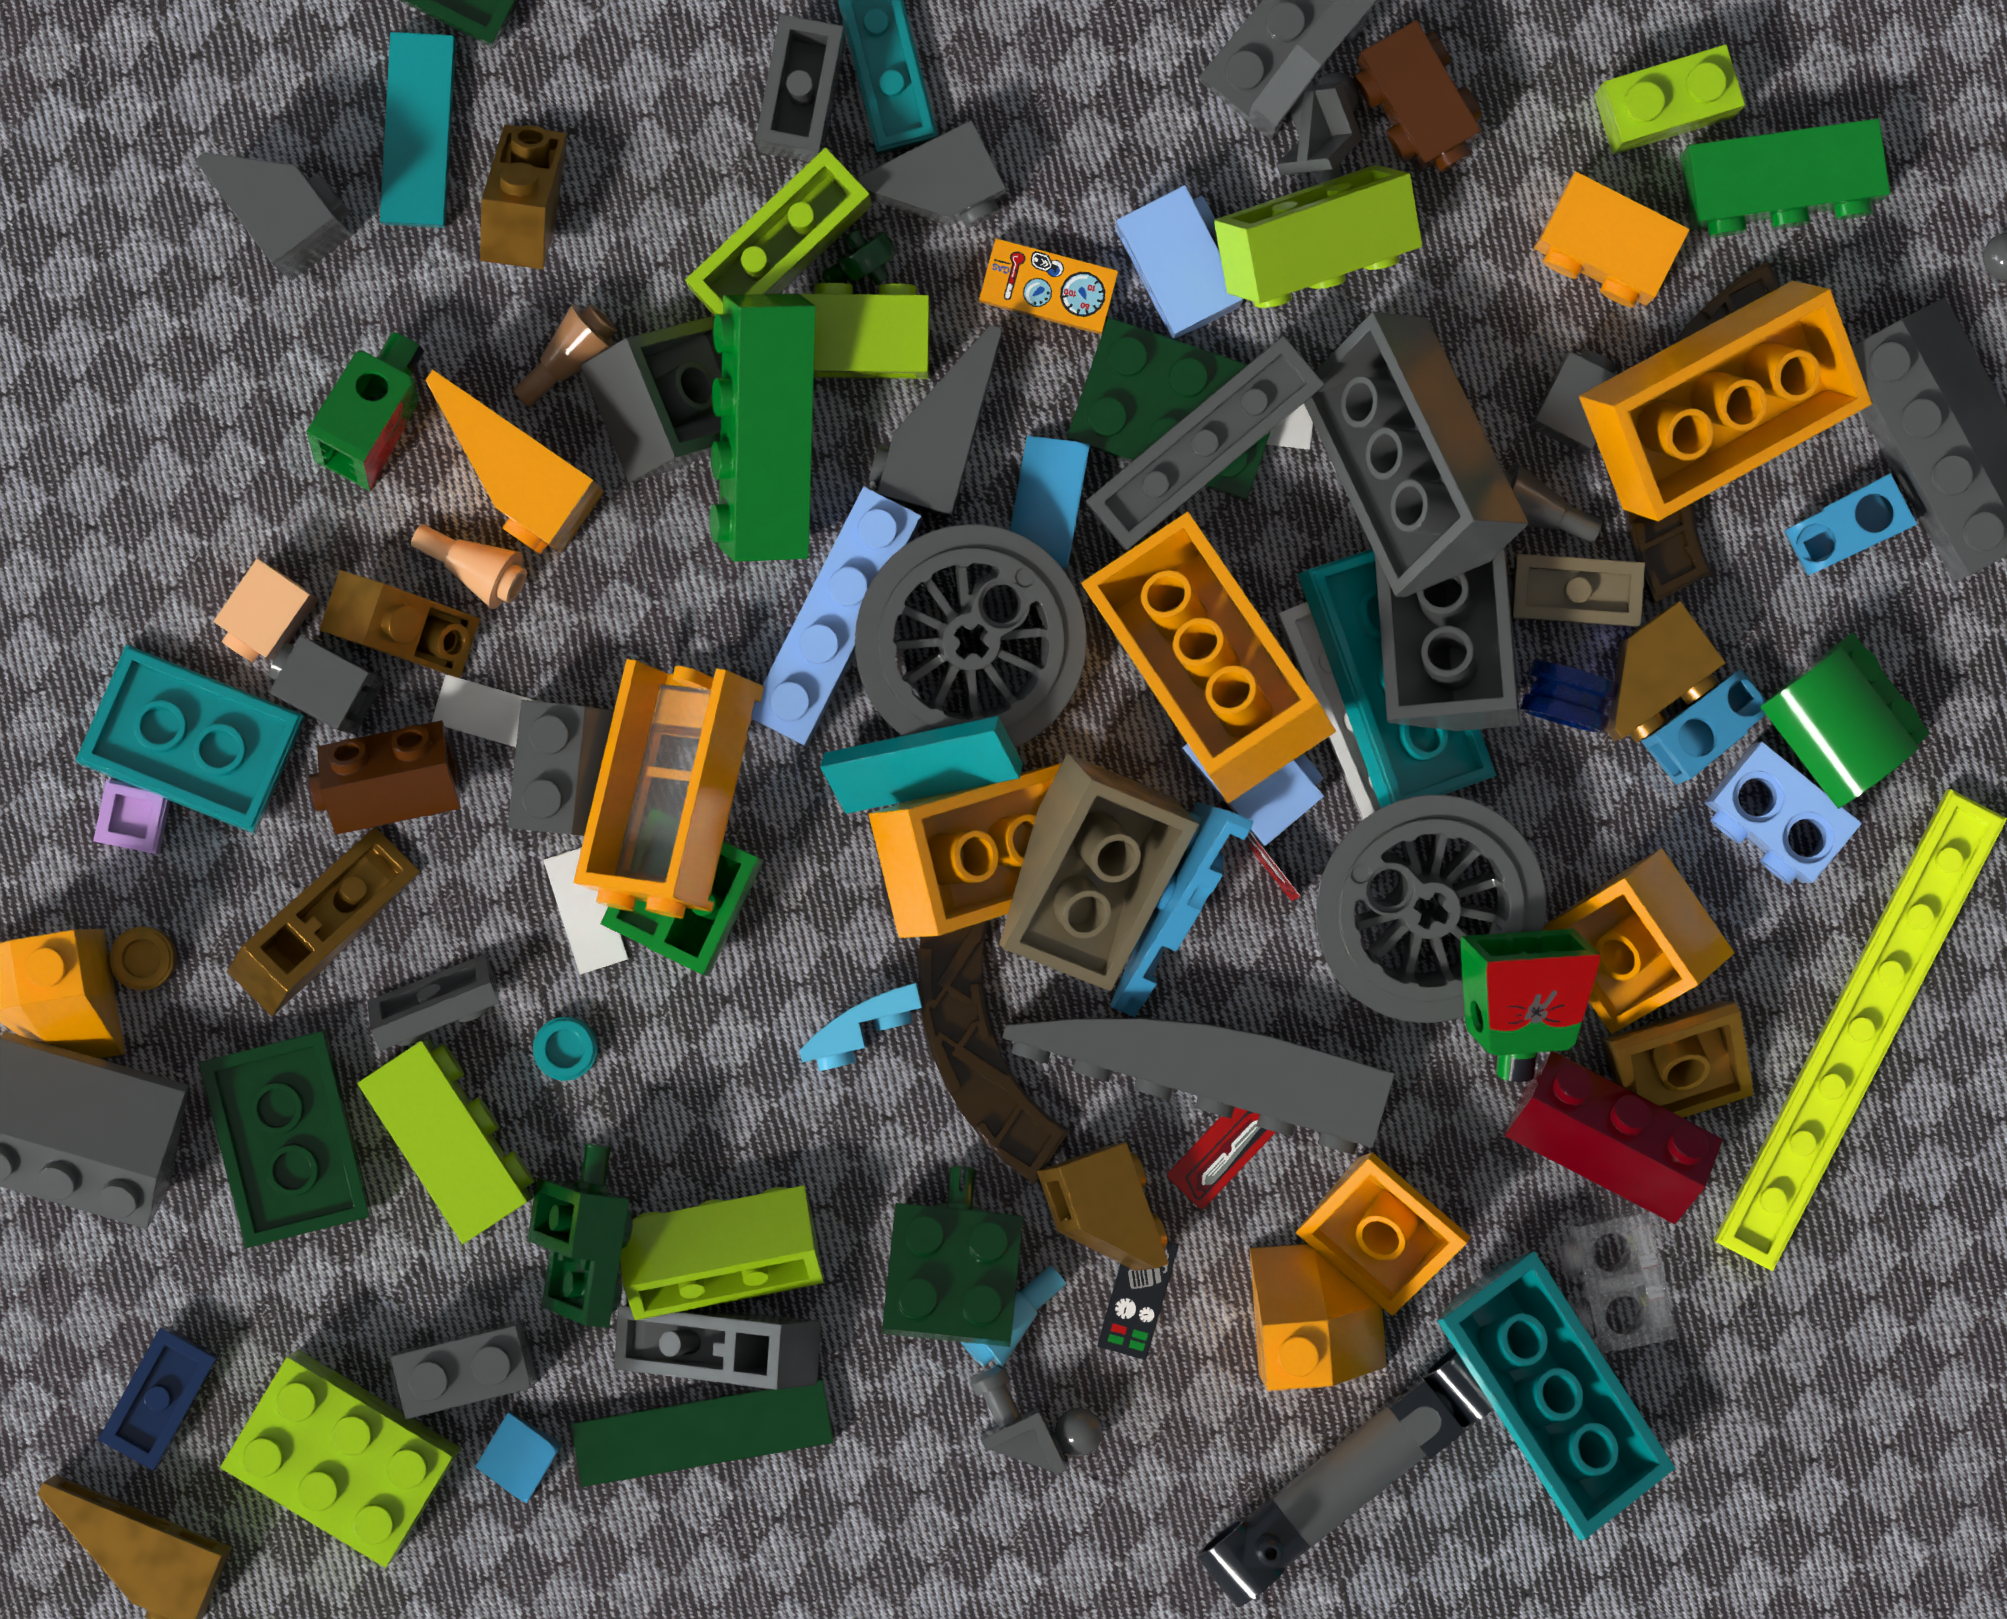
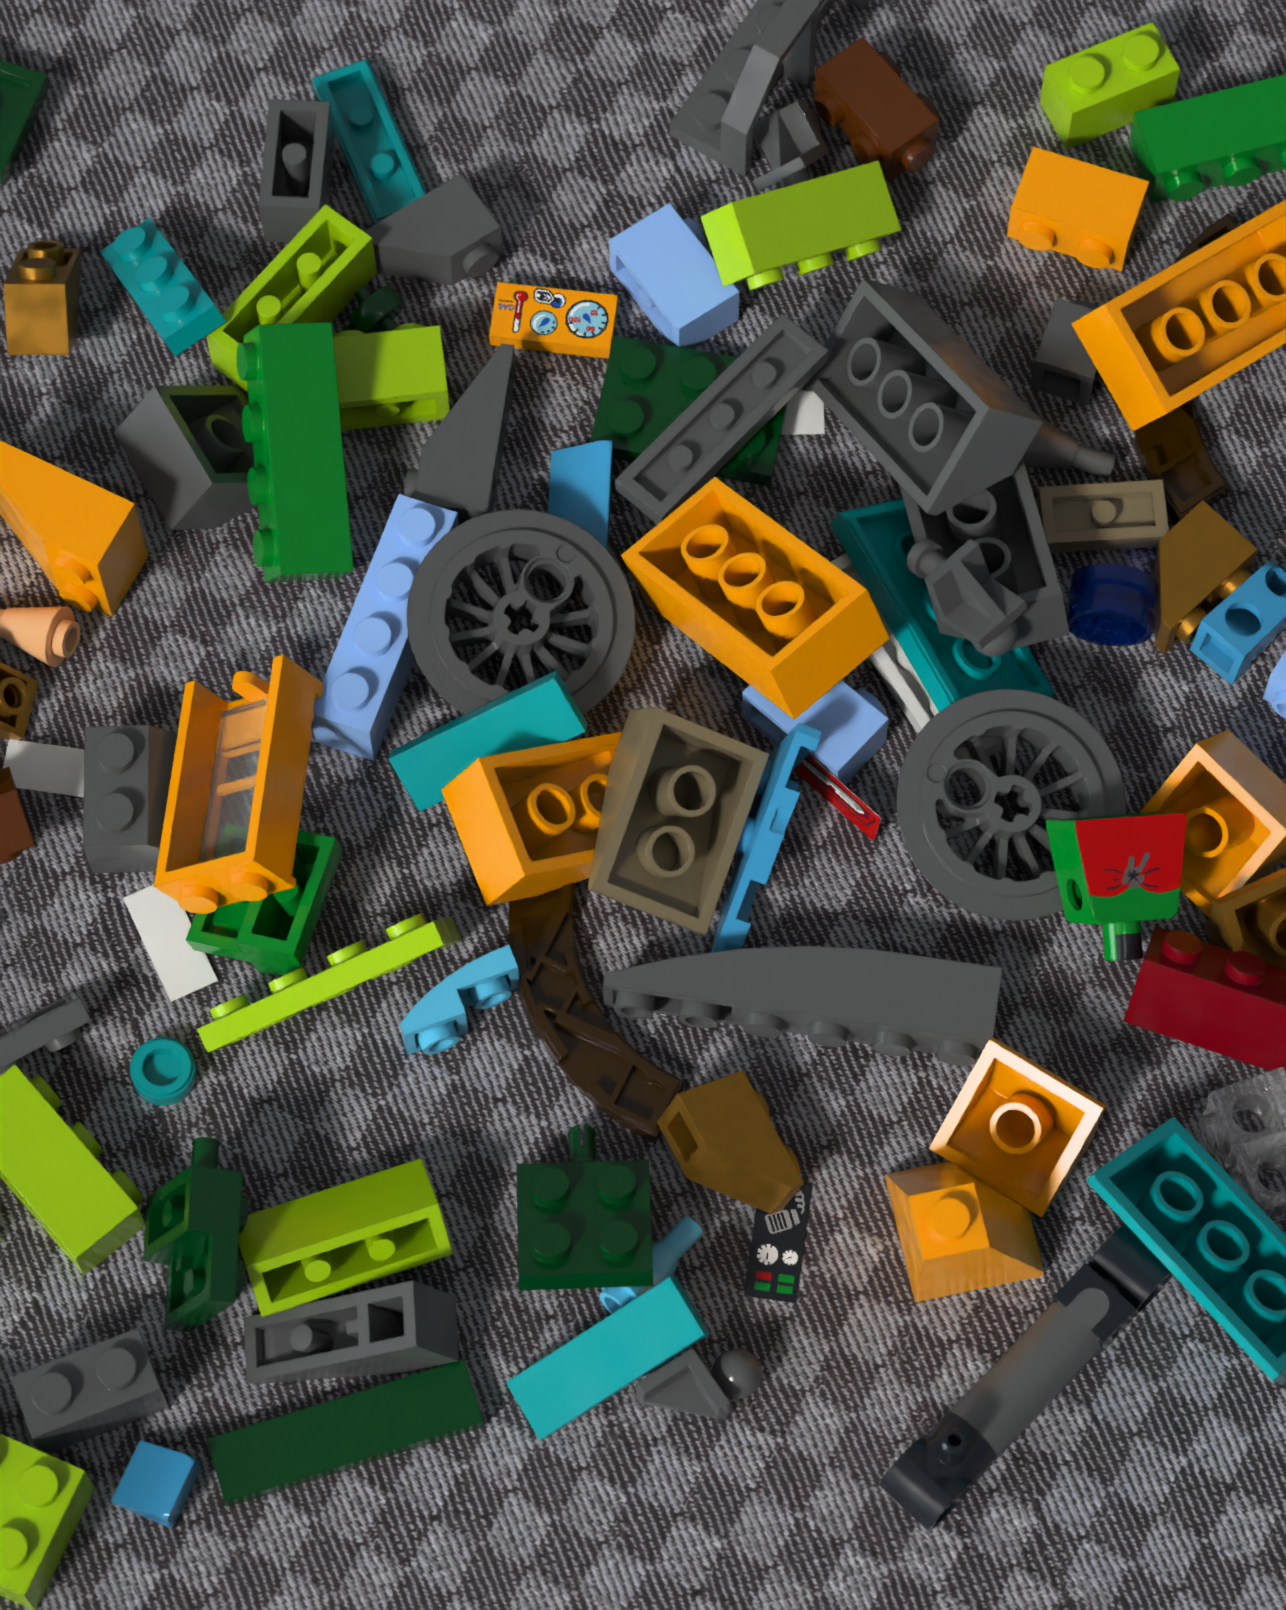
camera: 10 degrees left, 20 degrees down
medium nougat cone [513,304,617,408] -> none
sticker [1167,1107,1276,1209] -> none
none -> teal plate [100,217,226,357]
none -> lime wing [197,914,463,1053]
none -> teal tile [505,1276,711,1440]
none -> dark grey piece [907,539,1028,657]

